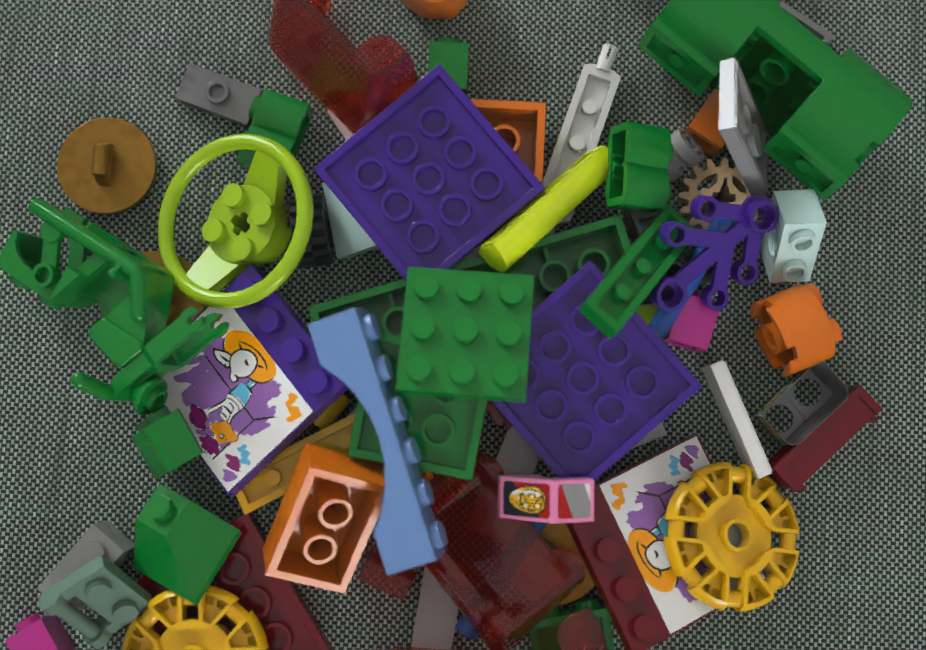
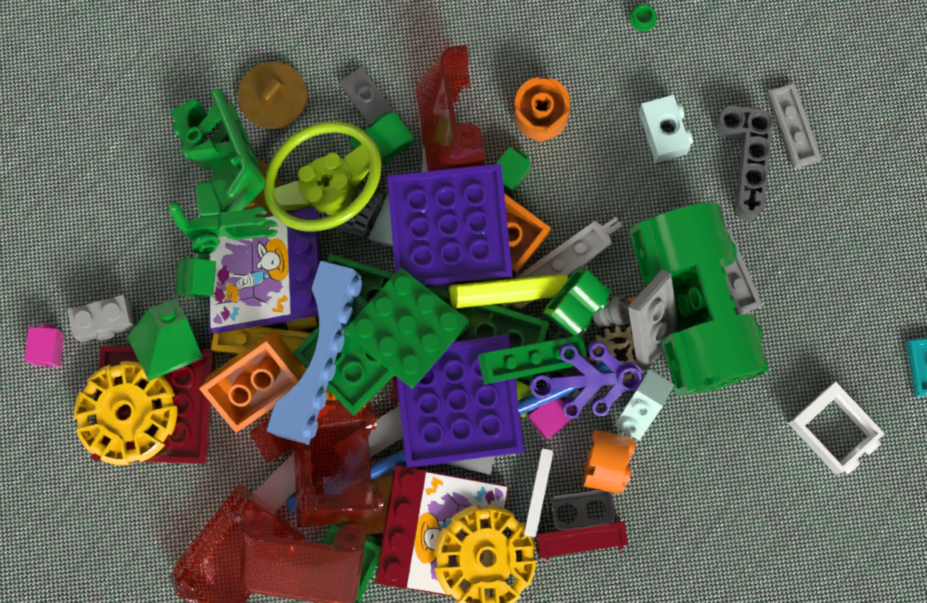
camera: 40 degrees right, 5 degrees down
sand green plate [38,554,152,649] -> none
slope [498,474,594,523] -> none

